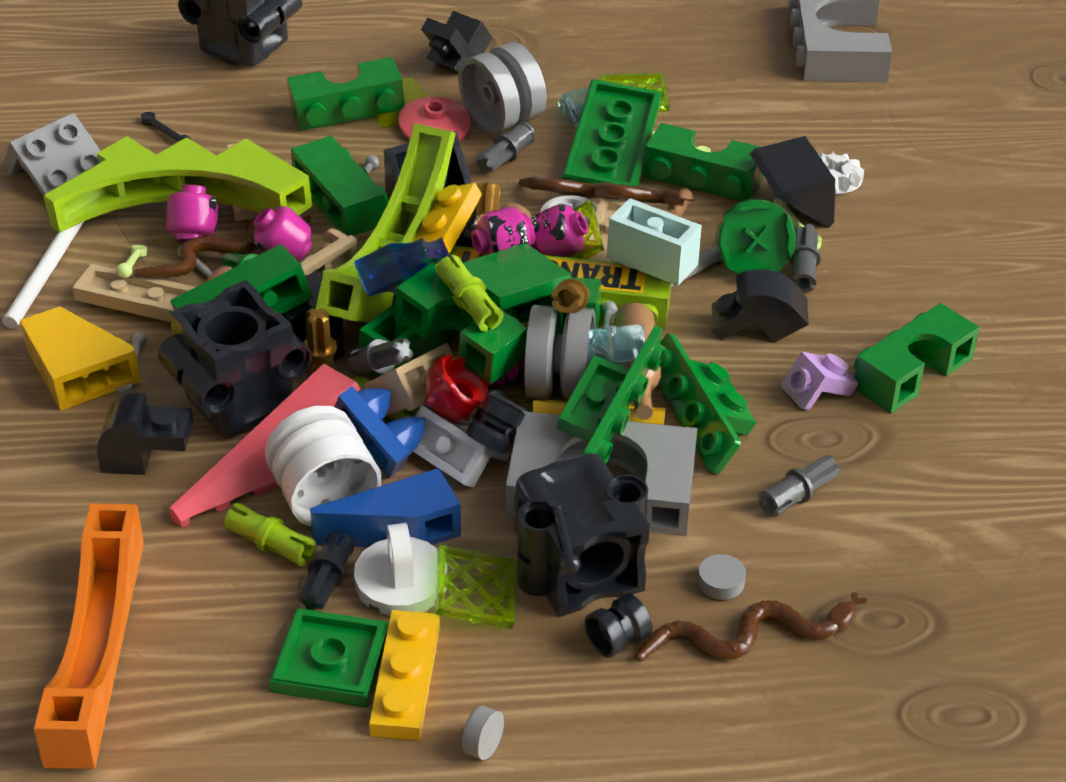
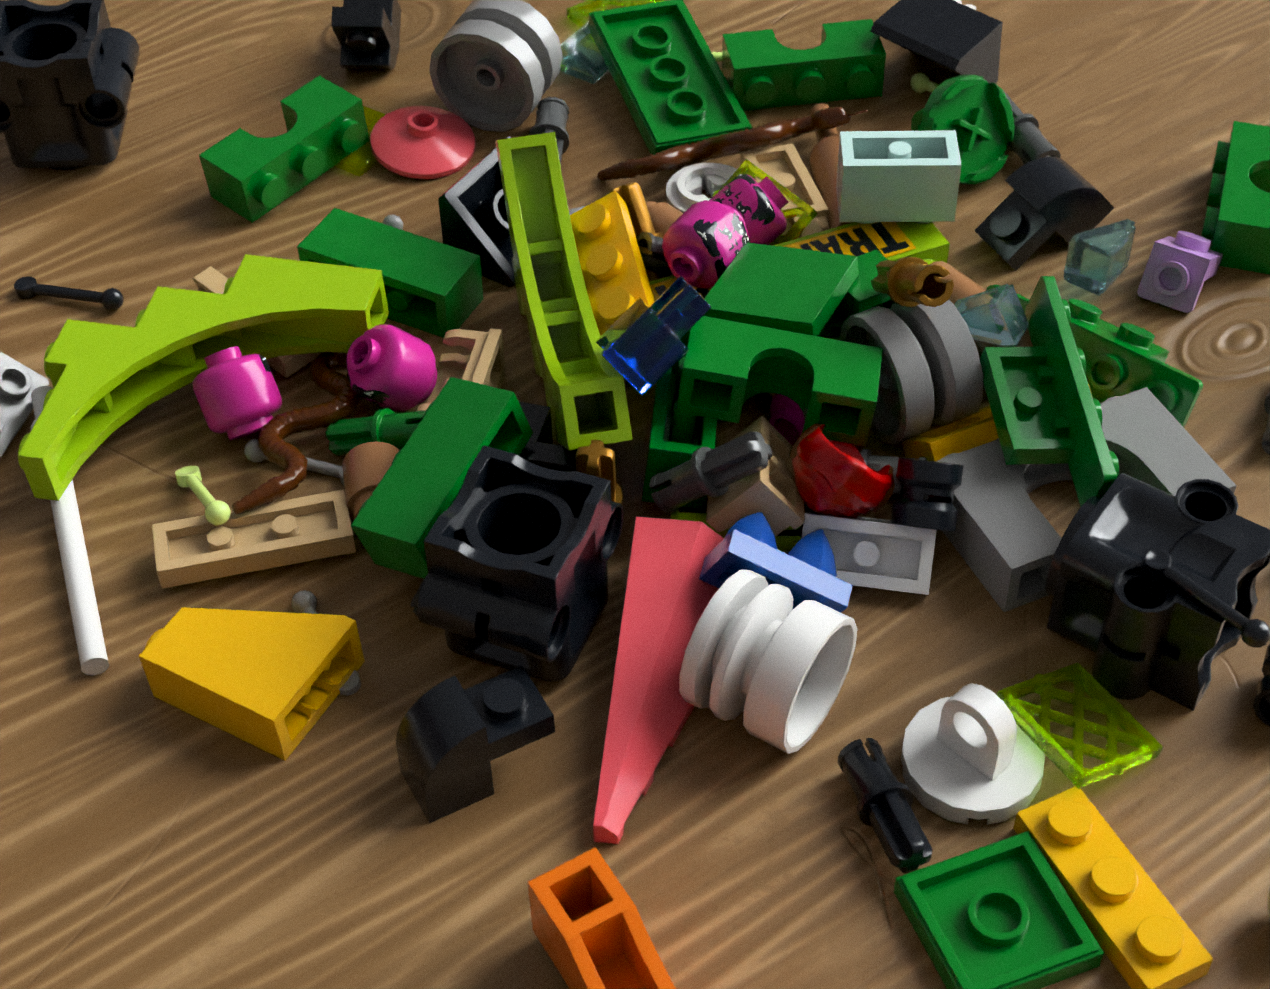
camera: 30 degrees left, 5 degrees up
lime pin [224,503,316,567] -> none
blue slope [310,468,461,547] -> none
lime pin [436,255,504,332] -> none
none -> clear light blue slope [1063,219,1136,296]

